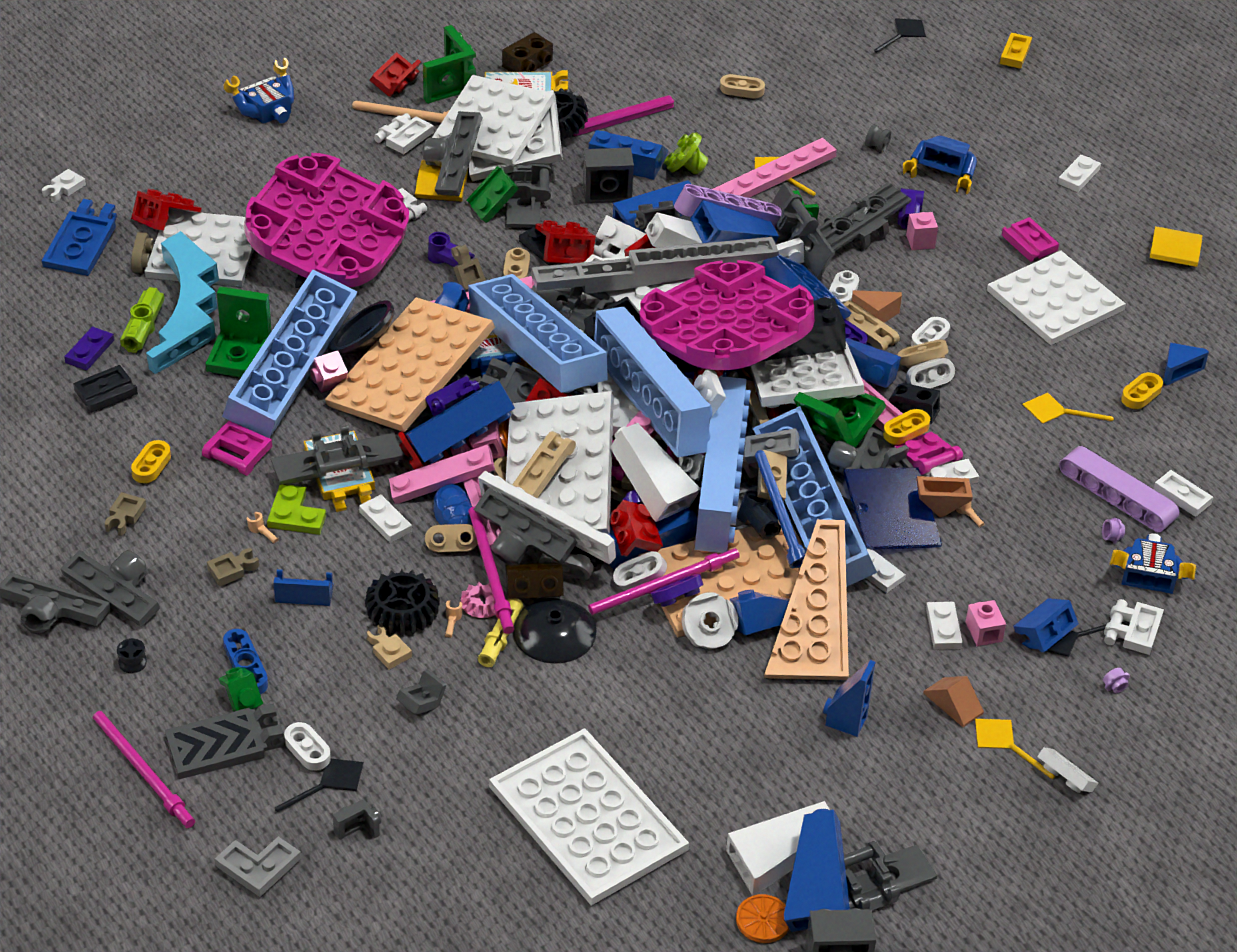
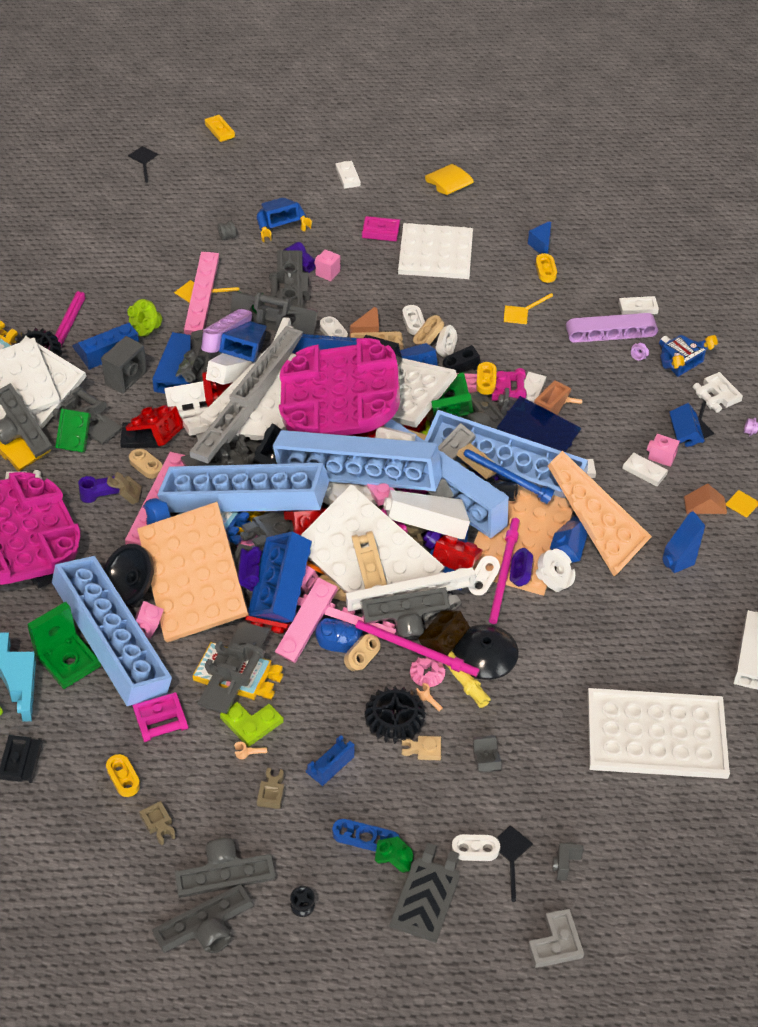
camera: 50 degrees left, 5 degrees up
dark pink bar [93,711,195,828] -> none
white plate [359,495,412,543] -> none
tan plate [720,74,765,98] -> none

